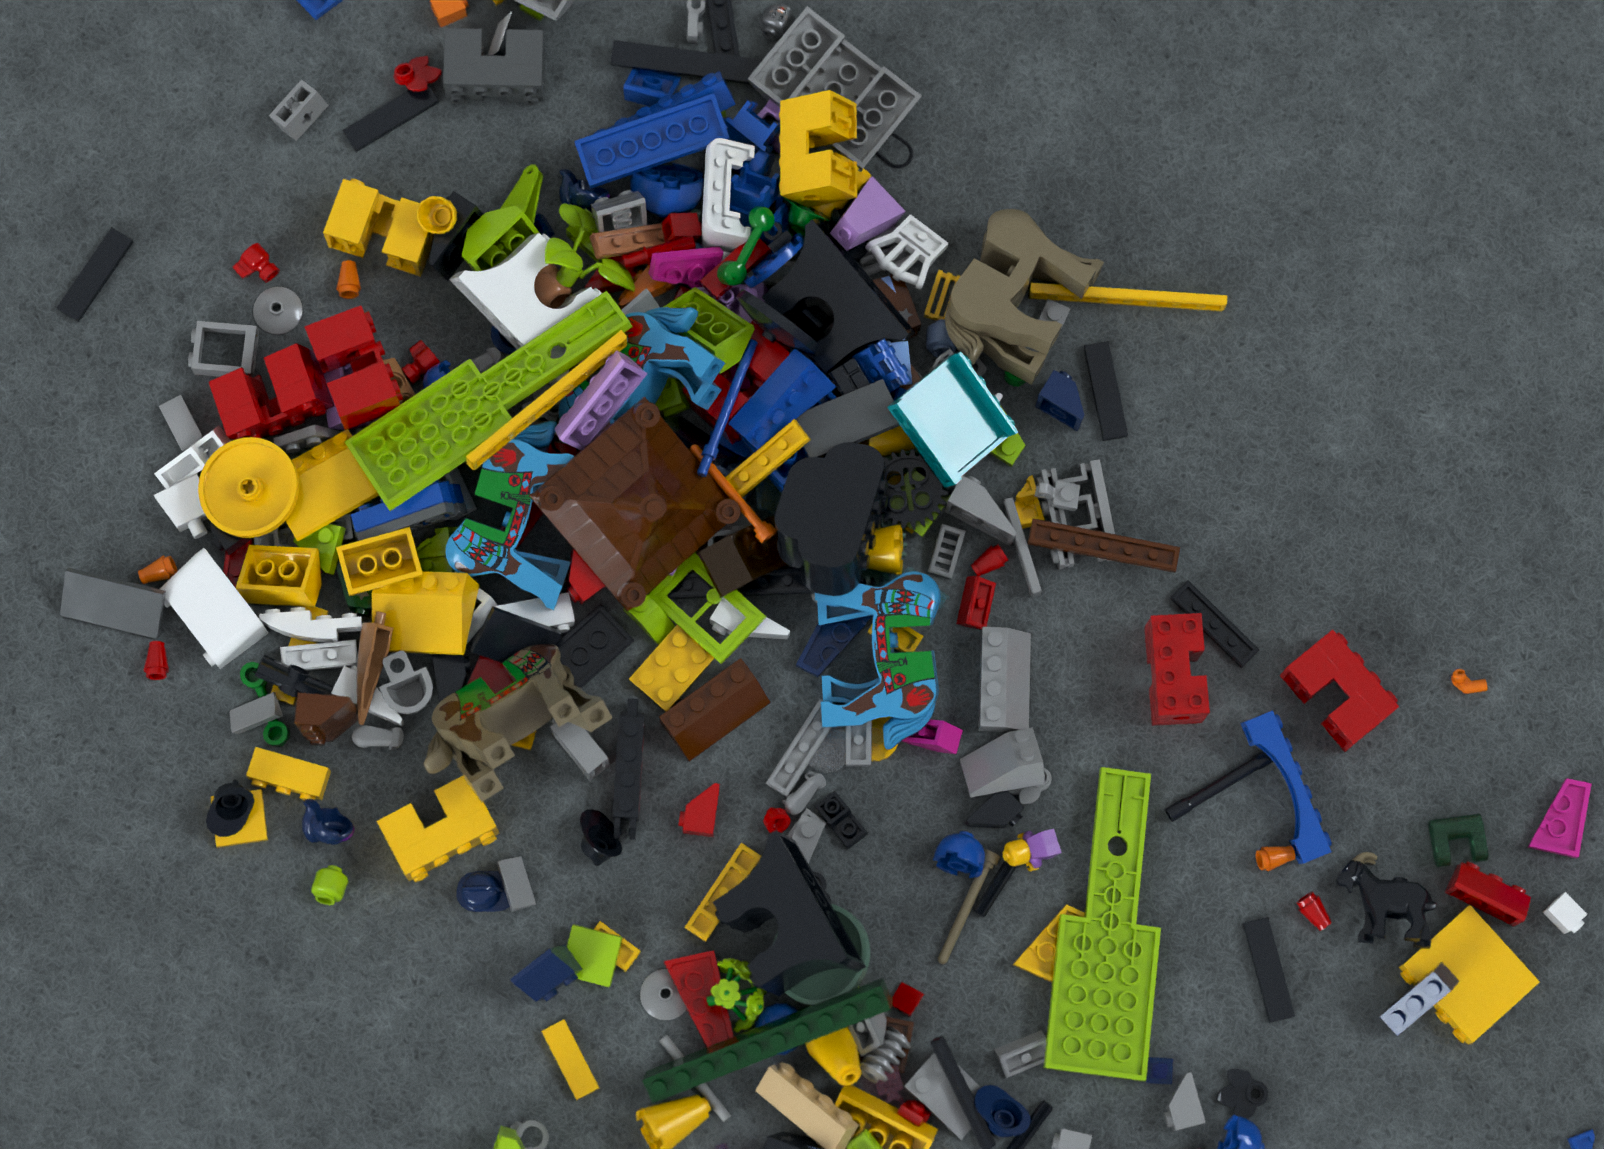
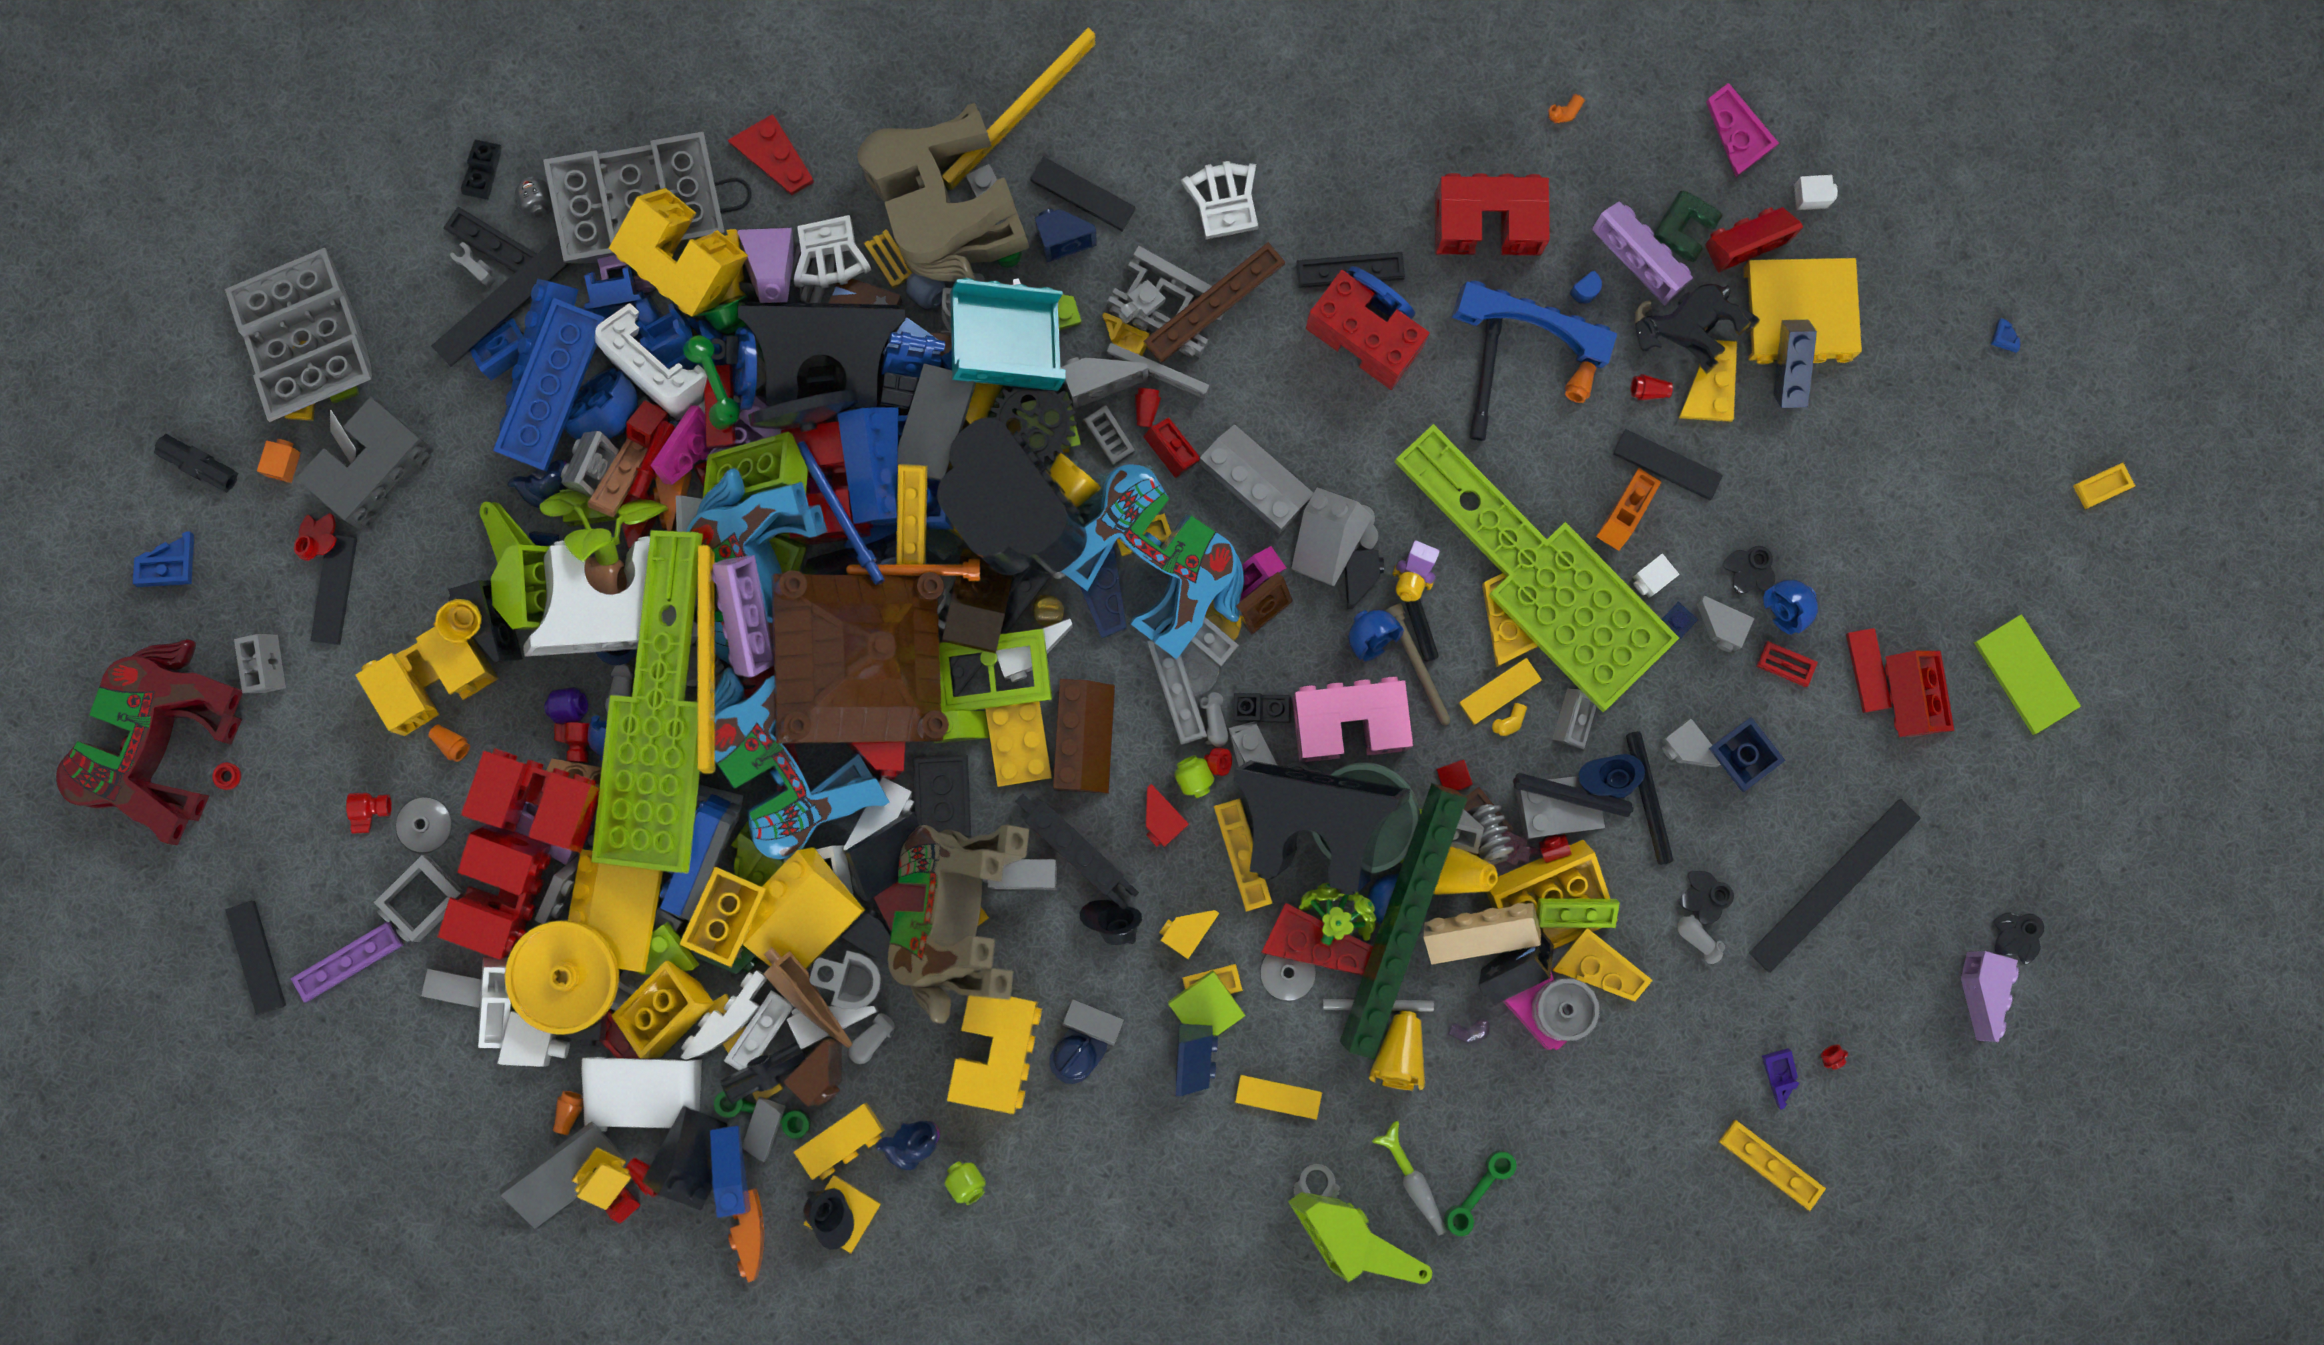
camera: 50 degrees left, 5 degrees up
none -> dark red animal [56,639,243,845]
none -> red plate [212,762,241,790]
none -> medium lavender tile [290,921,404,1002]
none -> dark purple head [544,687,588,725]
none -> yellow piece [572,1147,631,1210]
none -> red slope [605,1186,640,1224]
none -> black slope [642,1106,728,1210]
none -> blue slope [710,1125,751,1218]
none -> red wing [727,114,814,195]
none -> orange slope [728,1188,764,1282]
none -> clear yellow piece [1033,595,1064,627]
none -> yellow slope [1159,910,1219,959]
none -> lime head [1174,755,1214,798]
none -> white plate [1181,161,1258,240]
none -> reddish brown tile [1236,572,1293,634]
none -> bright pink piece [1292,677,1413,762]
none -> blue tile [1346,266,1415,319]
none -> yellow tile [1459,658,1542,725]
none -> yellow arm [1492,703,1527,736]
none -> blue brick [1570,271,1602,304]
none -> lavender slope [1592,201,1693,306]
none -> orange slope [1596,468,1661,551]
none -> white brick [1632,554,1680,598]
none -> yellow wing [1679,340,1737,422]

